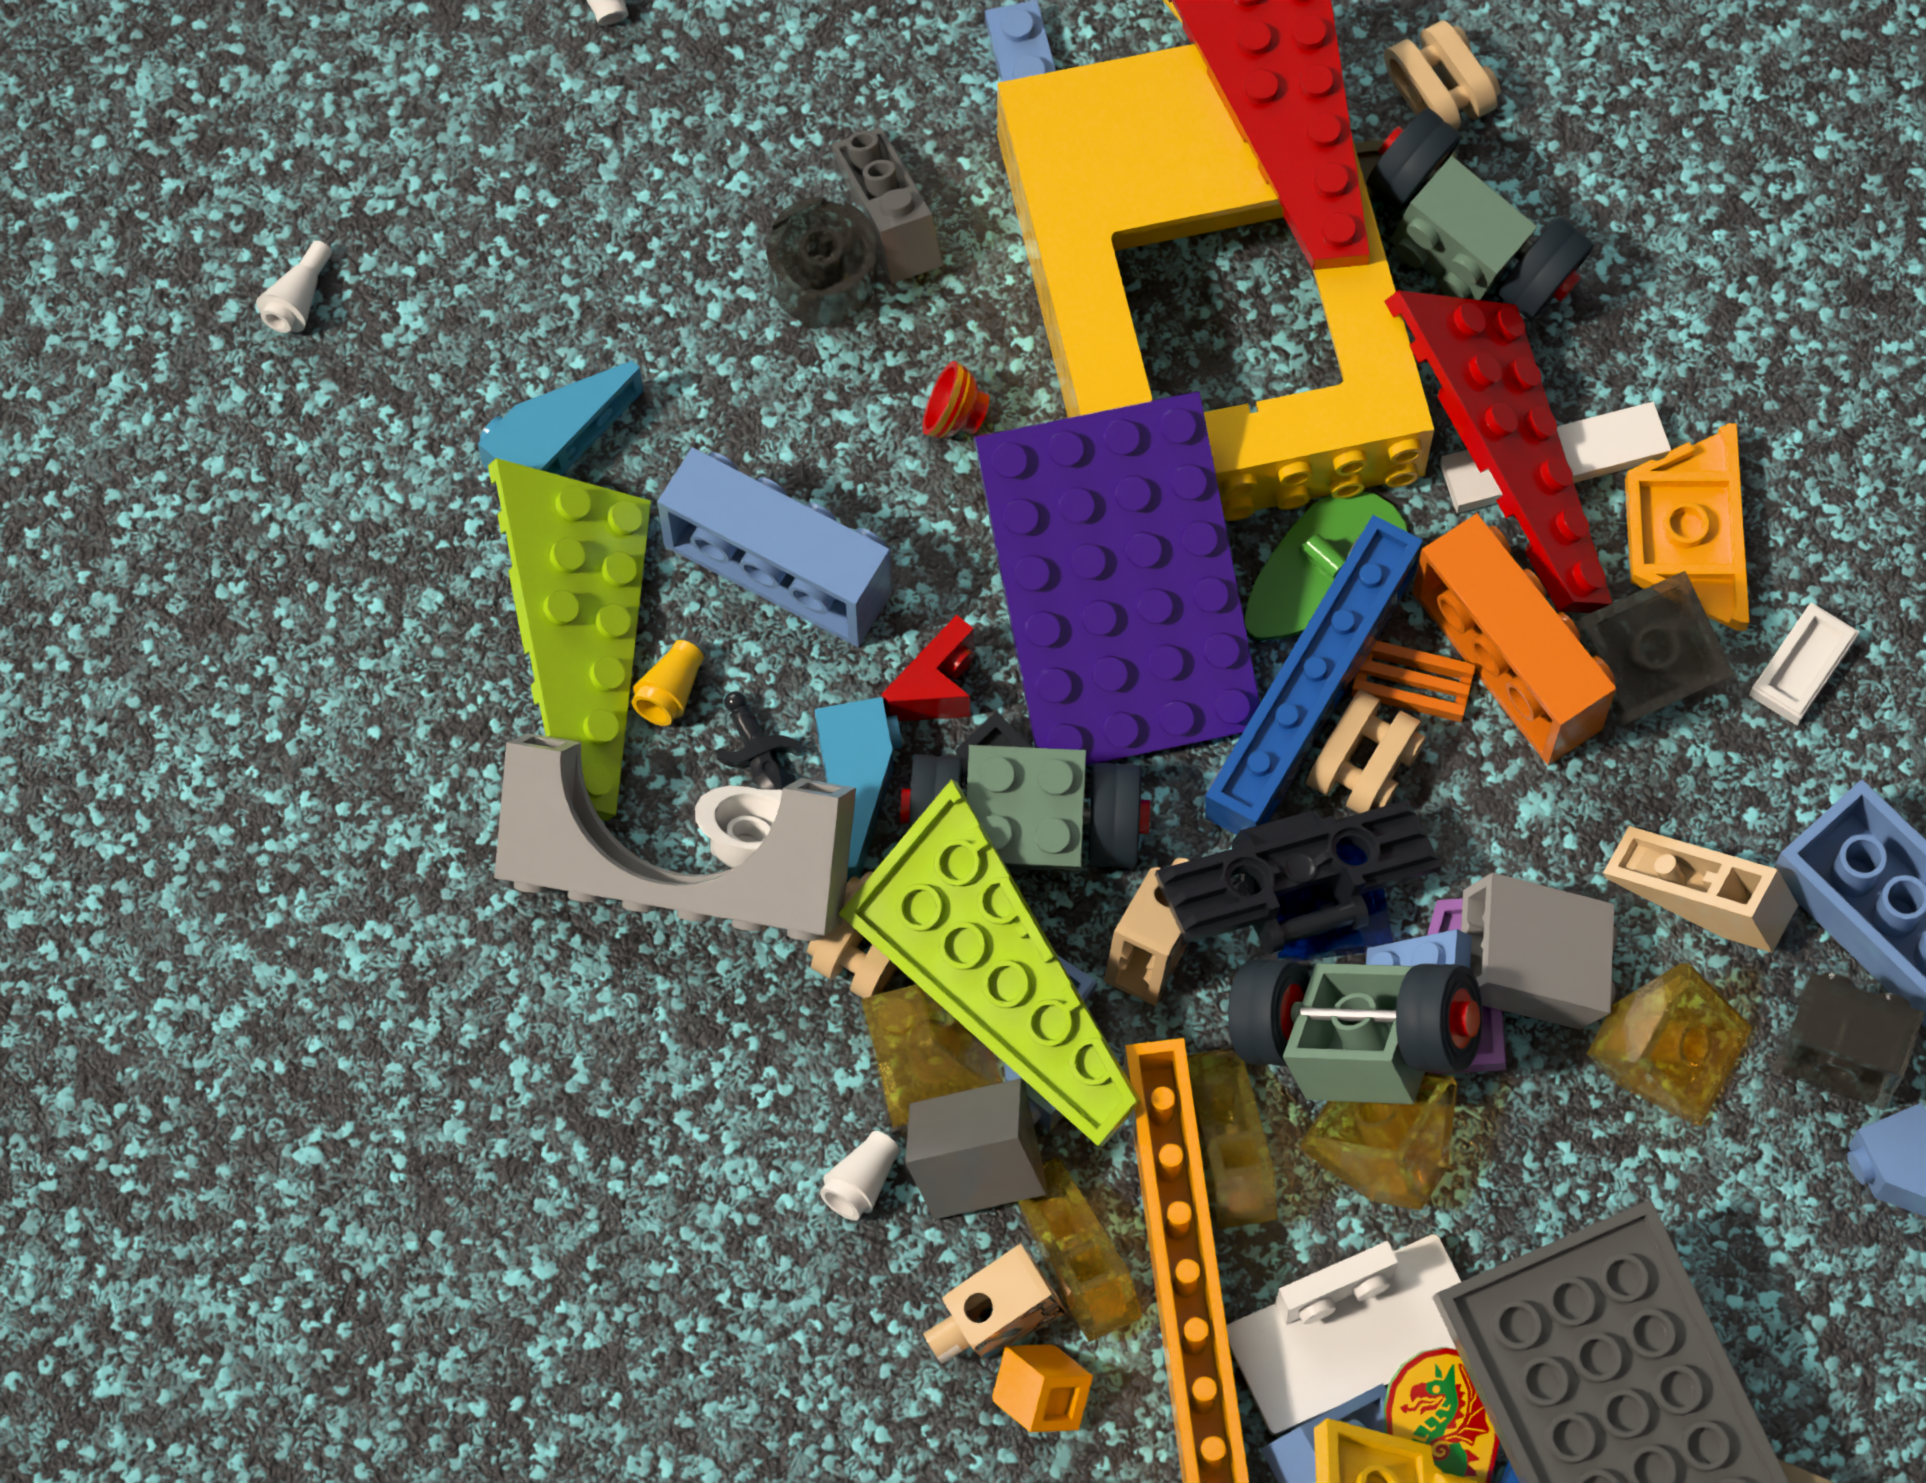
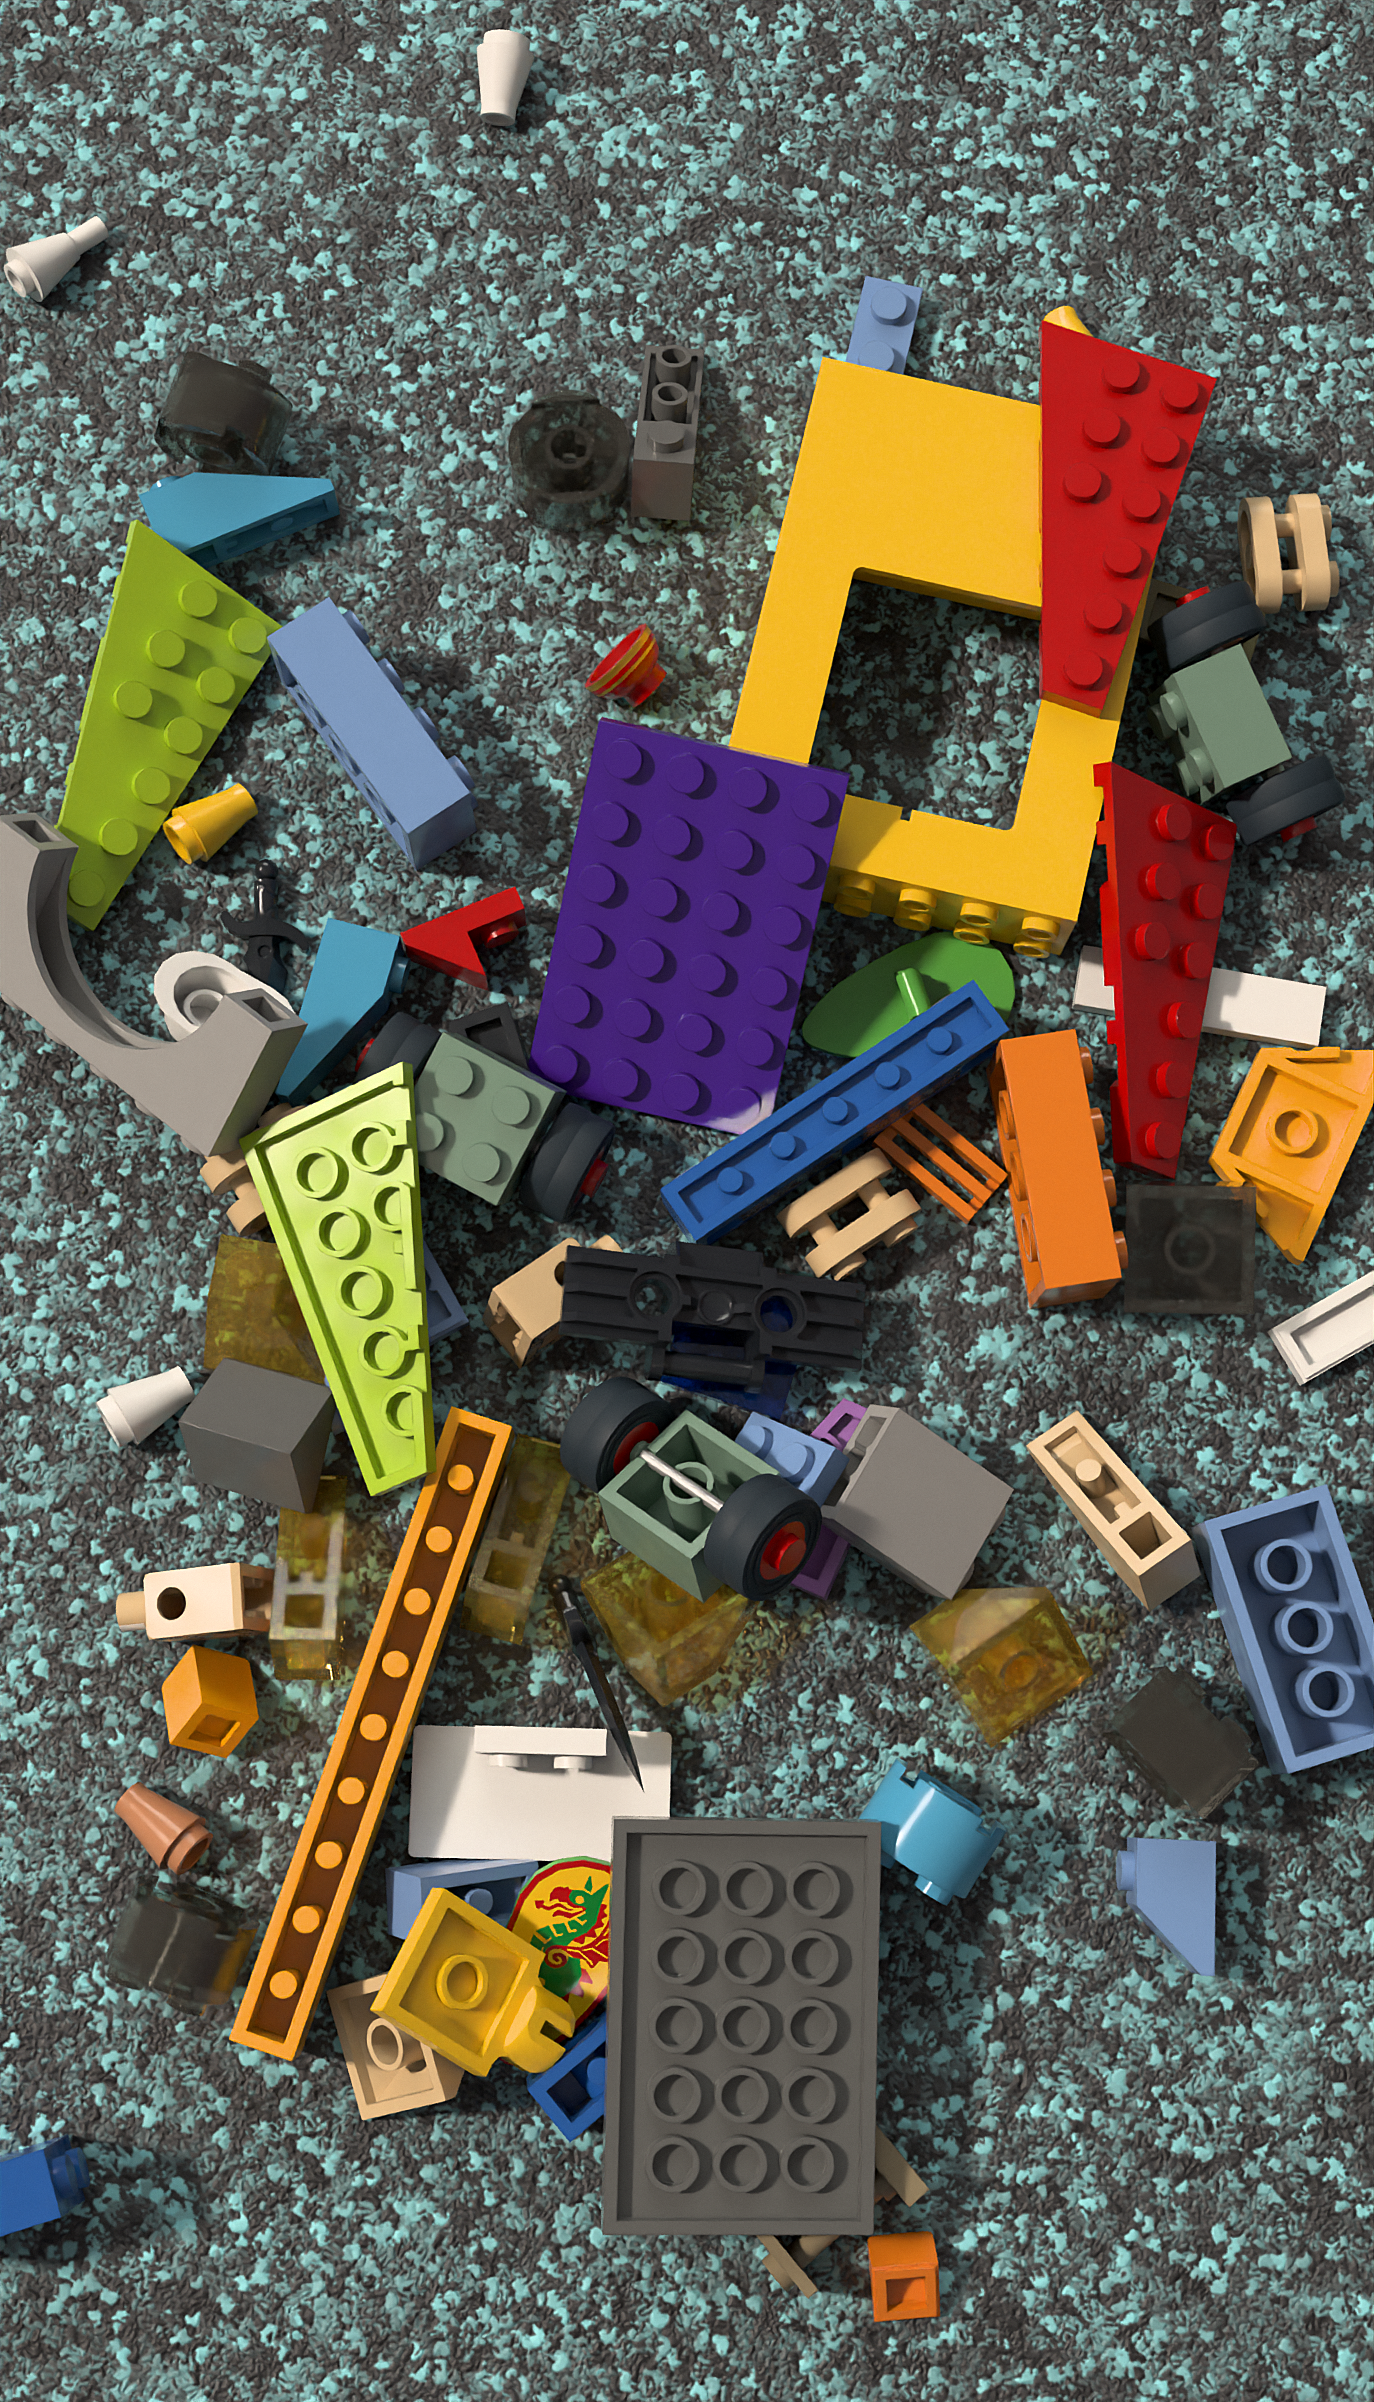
camera: 20 degrees right, 10 degrees up
none -> clear smoke brick [154,351,293,476]
none -> black piece [547,1574,644,1792]
none -> dark azure brick [858,1758,1008,1906]

